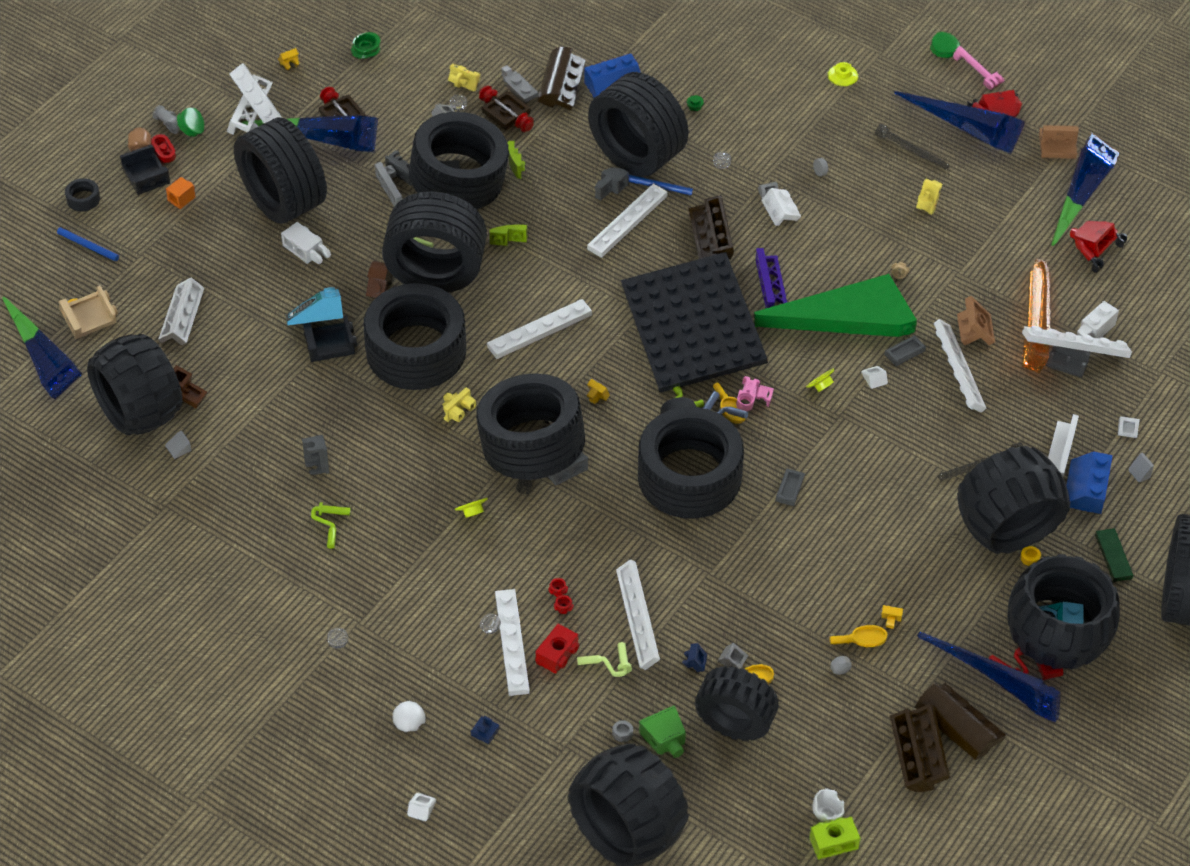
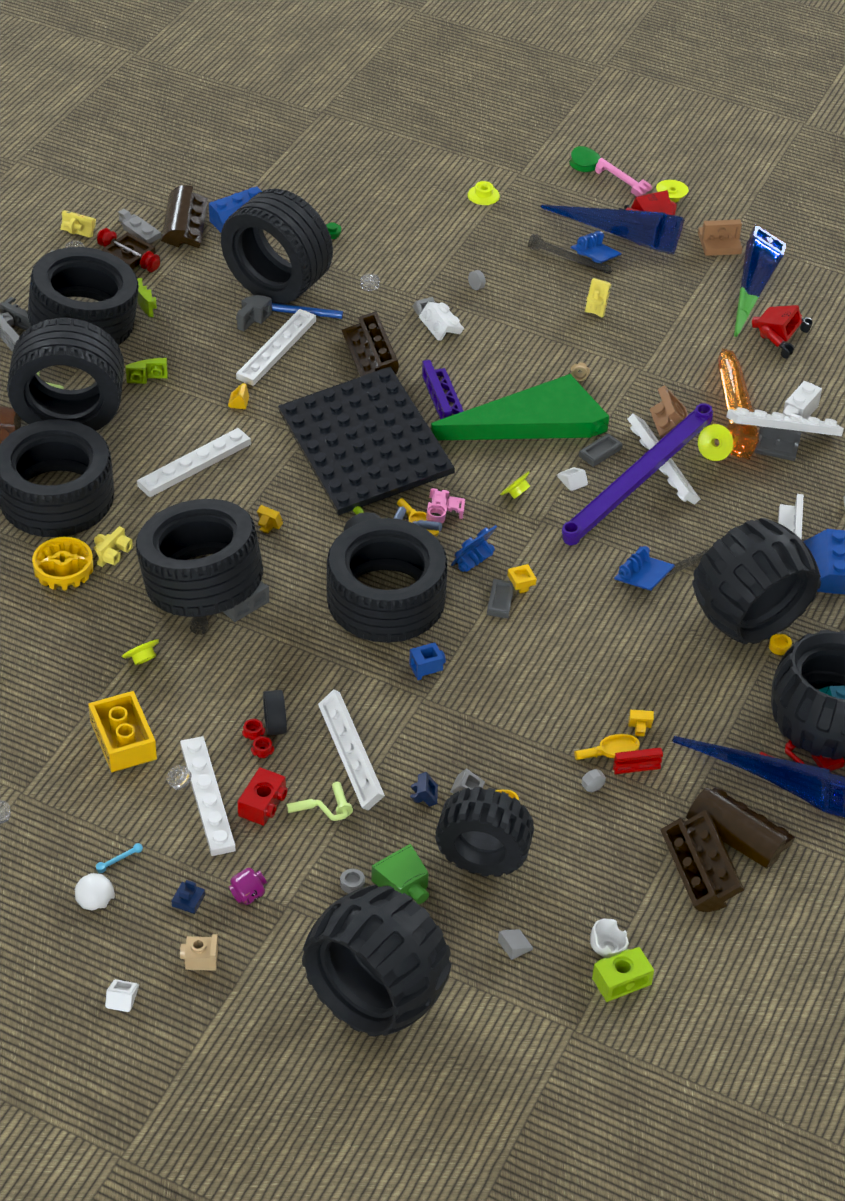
camera: 10 degrees left, 5 degrees down
none -> yellow gear [32,537,93,591]
none -> yellow brick [88,691,157,773]
none -> medium azure hinge [96,843,143,873]
none -> tan brick [180,934,218,971]
none -> yellow slope [228,383,249,409]
none -> magenta head [228,867,267,905]
none -> black tyre [263,690,287,735]
none -> blue brick [409,643,446,680]
none -> blue hinge [451,525,497,572]
none -> light grey slope [498,929,533,960]
none -> yellow tile [507,564,537,593]
none -> dark purple piece [562,403,713,545]
none -> blue hinge [571,231,622,263]
none -> red tile [613,748,663,774]
none -> blue hinge [614,546,675,591]
none -> neon yellow piece [656,180,689,203]
none -> neon yellow piece [698,424,733,461]

